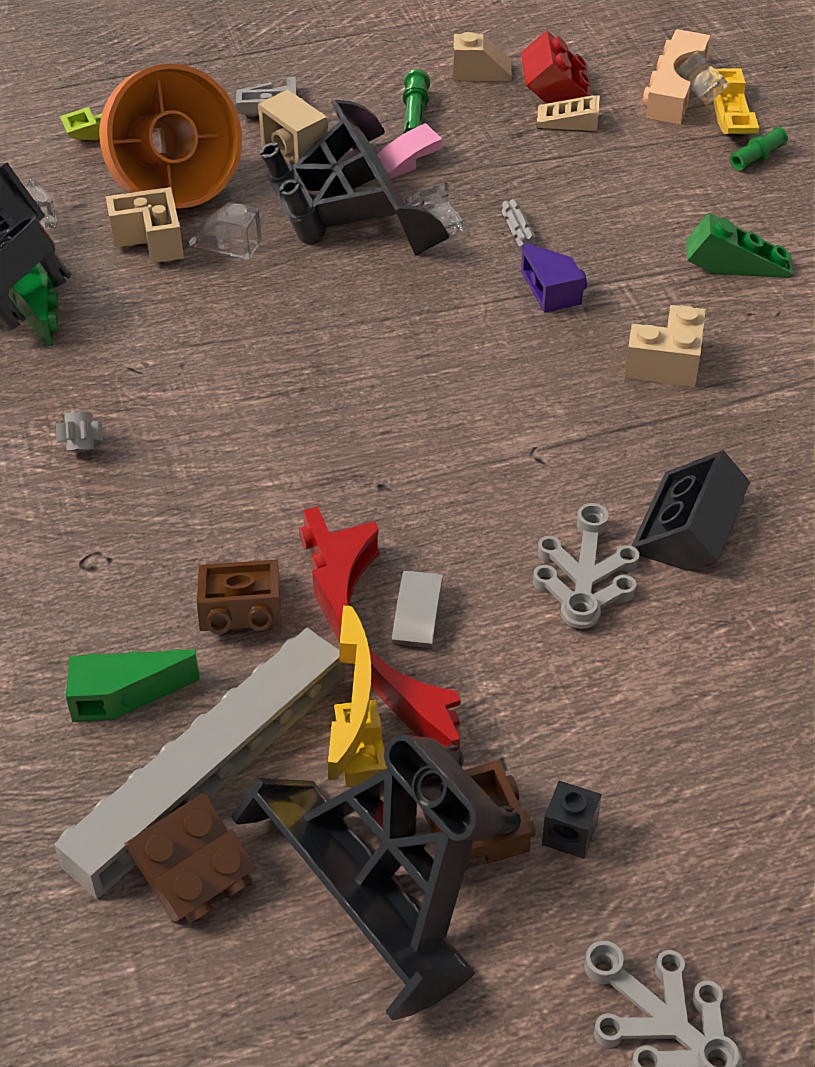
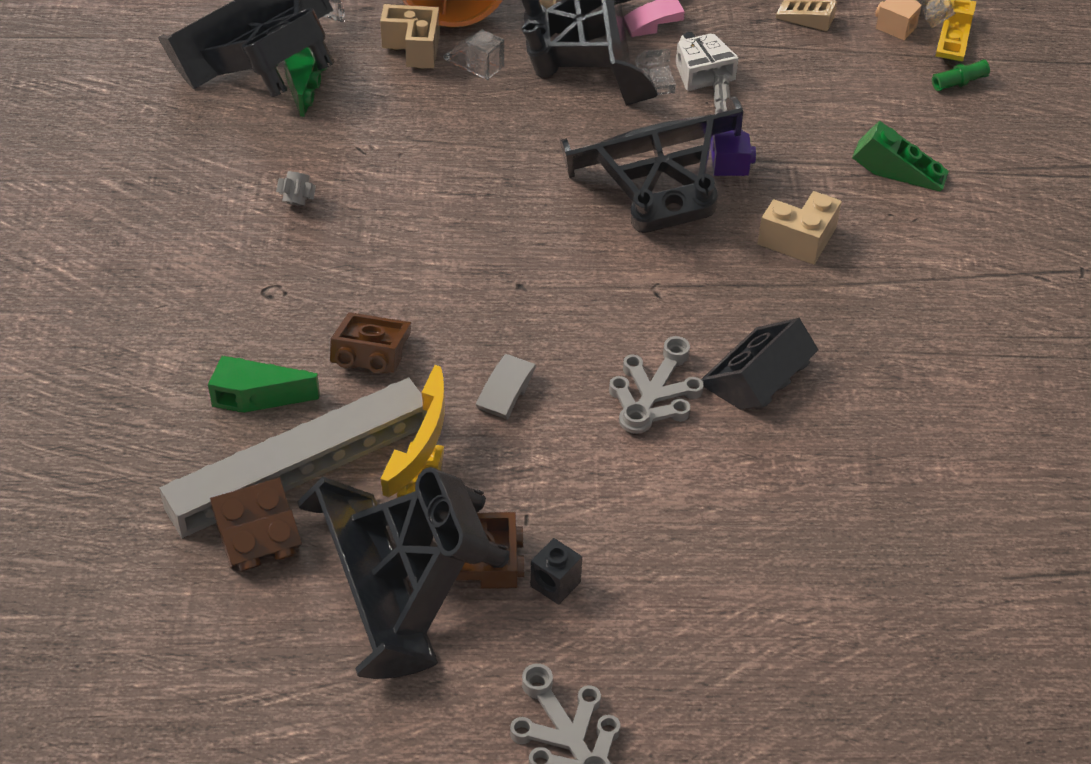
camera: 15 degrees right, 0 degrees up
red slope [299,506,461,751] -> none
none -> black piece [560,96,744,233]
none -> white torso [676,32,738,91]

